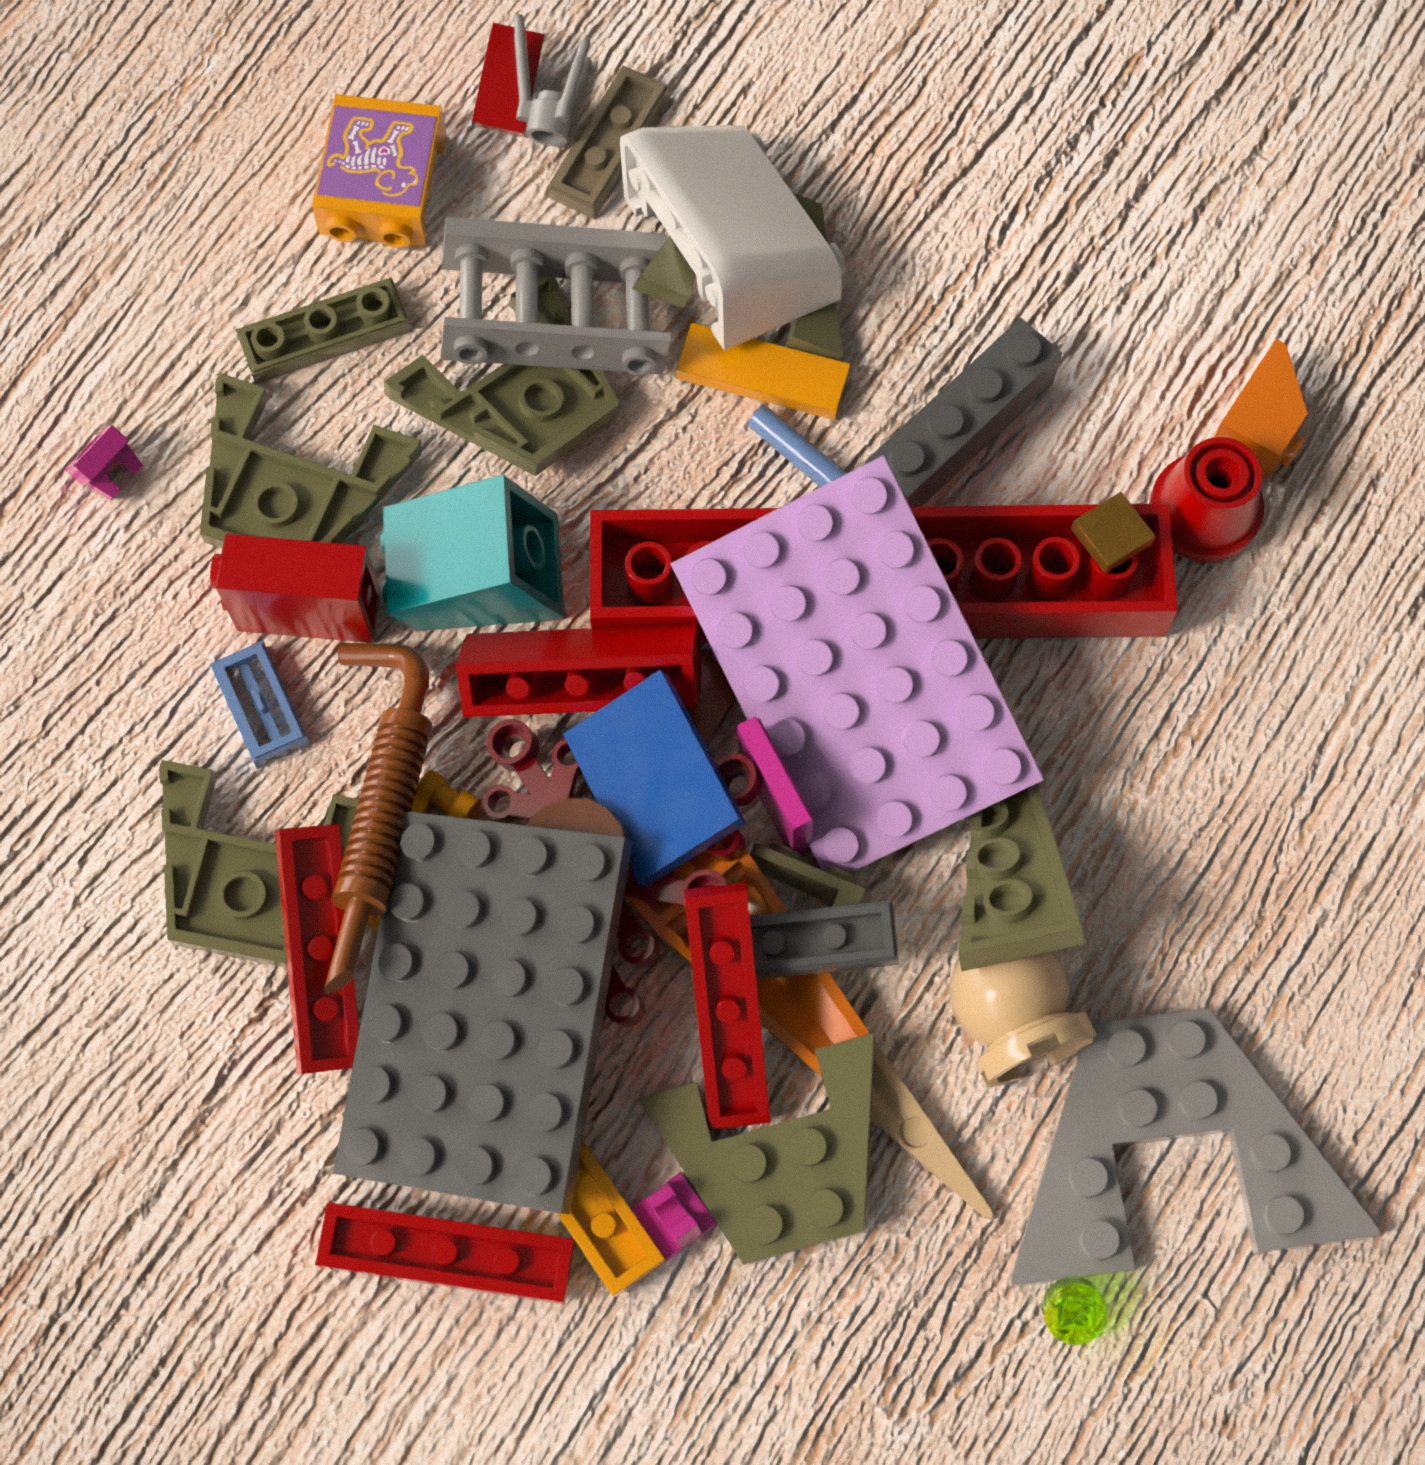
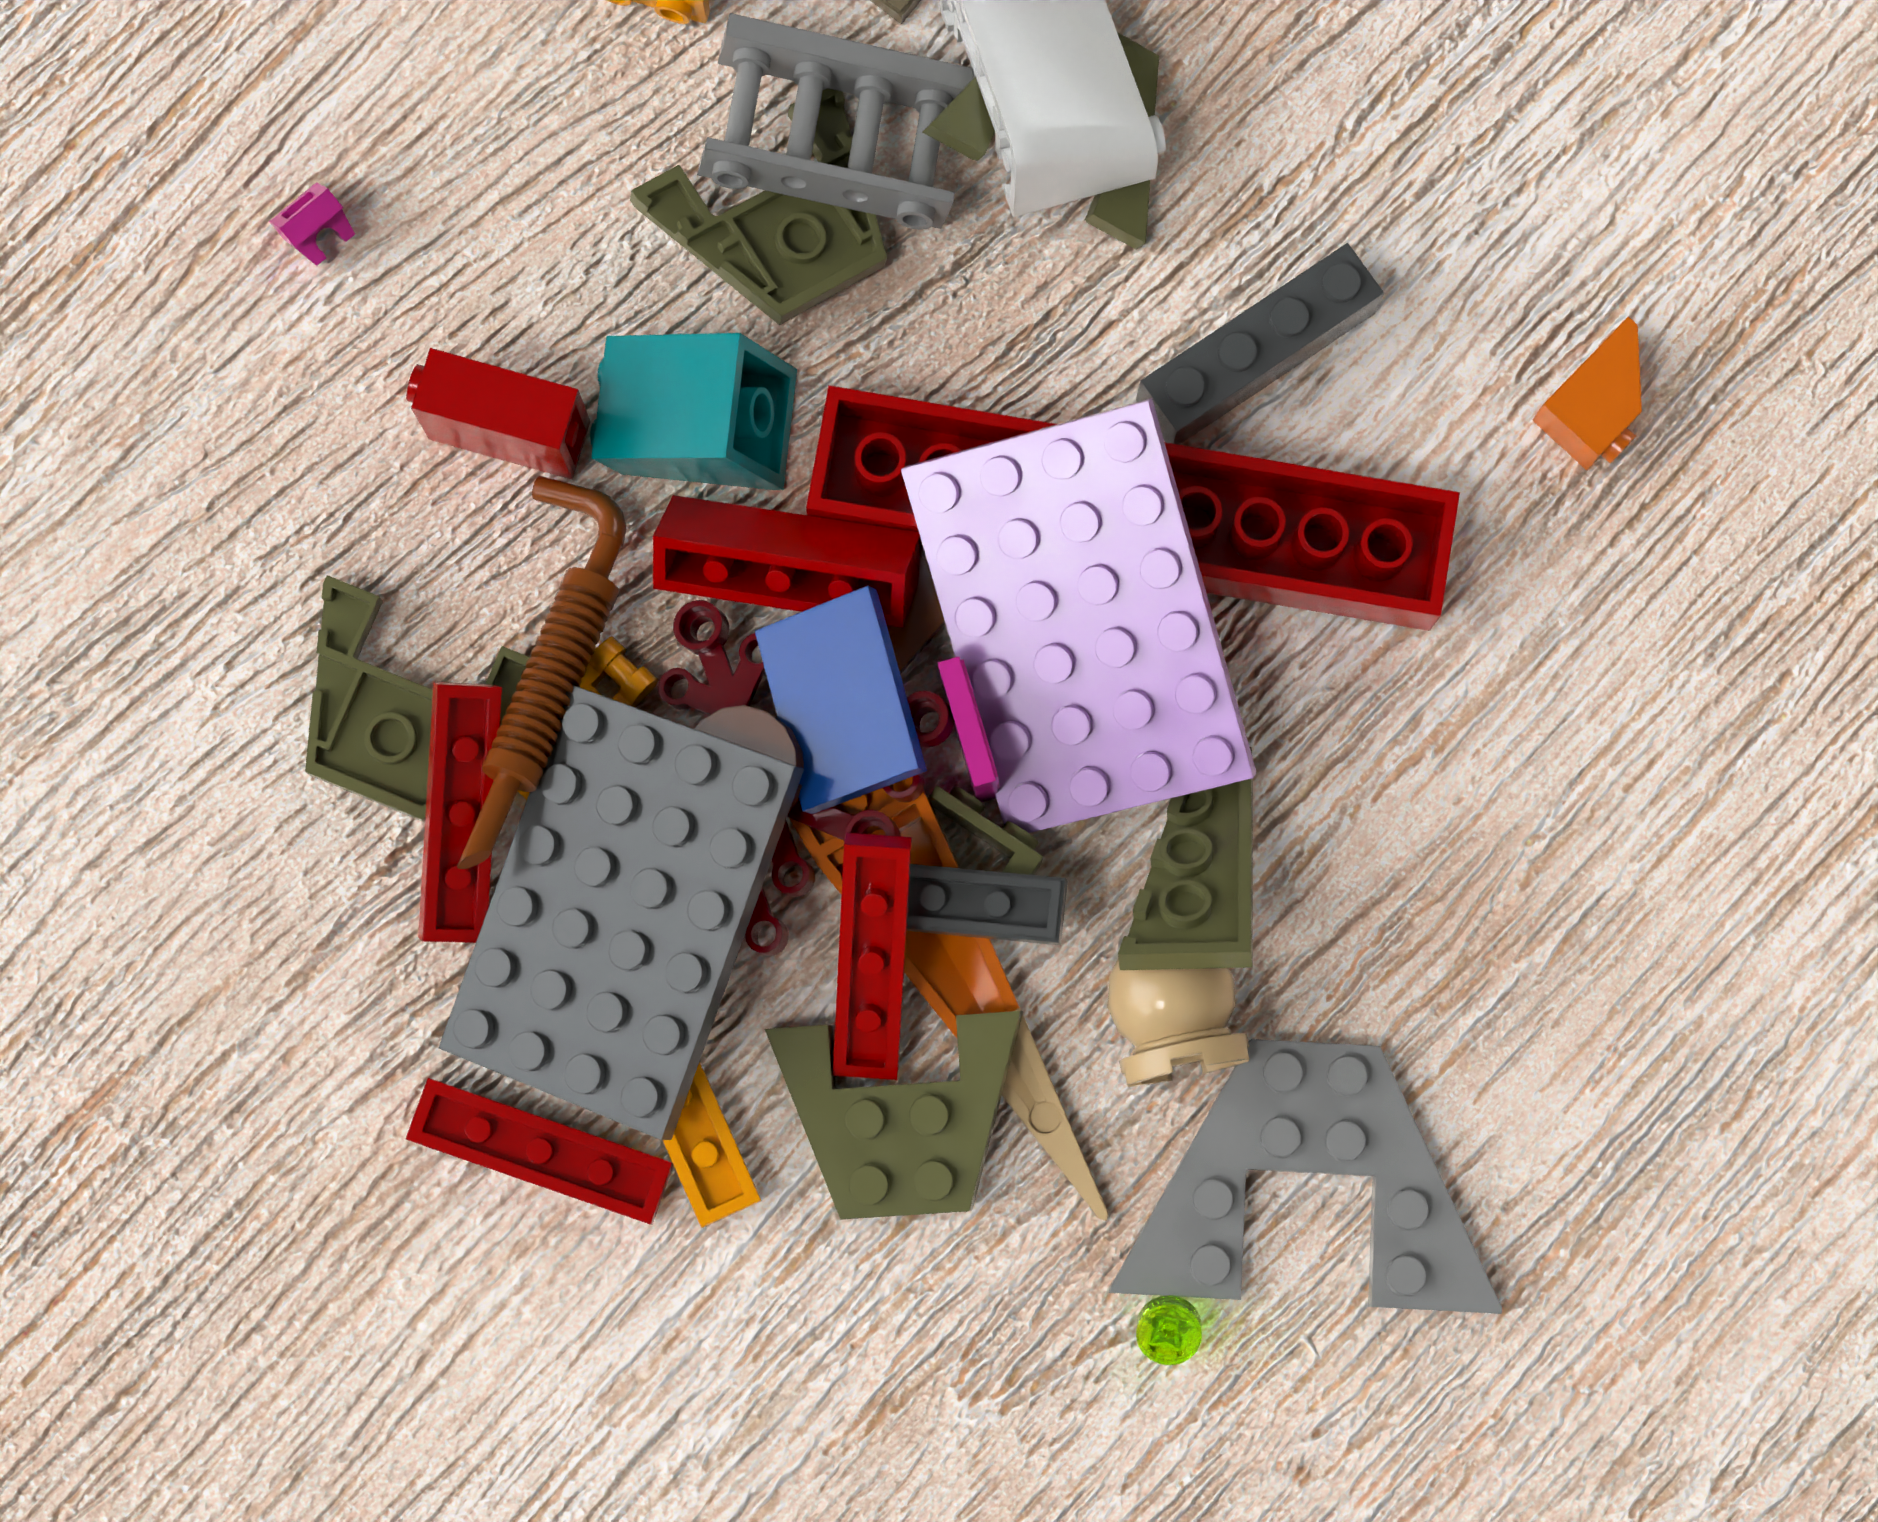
camera: 10 degrees right, 10 degrees up
olive wing [200,372,423,548] -> none
medium blue tile [210,640,311,769] -> none
olive tile [235,277,411,384] -> none
dark pink tile [630,1172,717,1262] -> none
light orange tile [676,323,850,420] -> none
medium blue piece [748,405,847,487] -> none
pearl gold tile [1071,492,1156,574] -> none
red piece [1149,437,1264,562] -> none

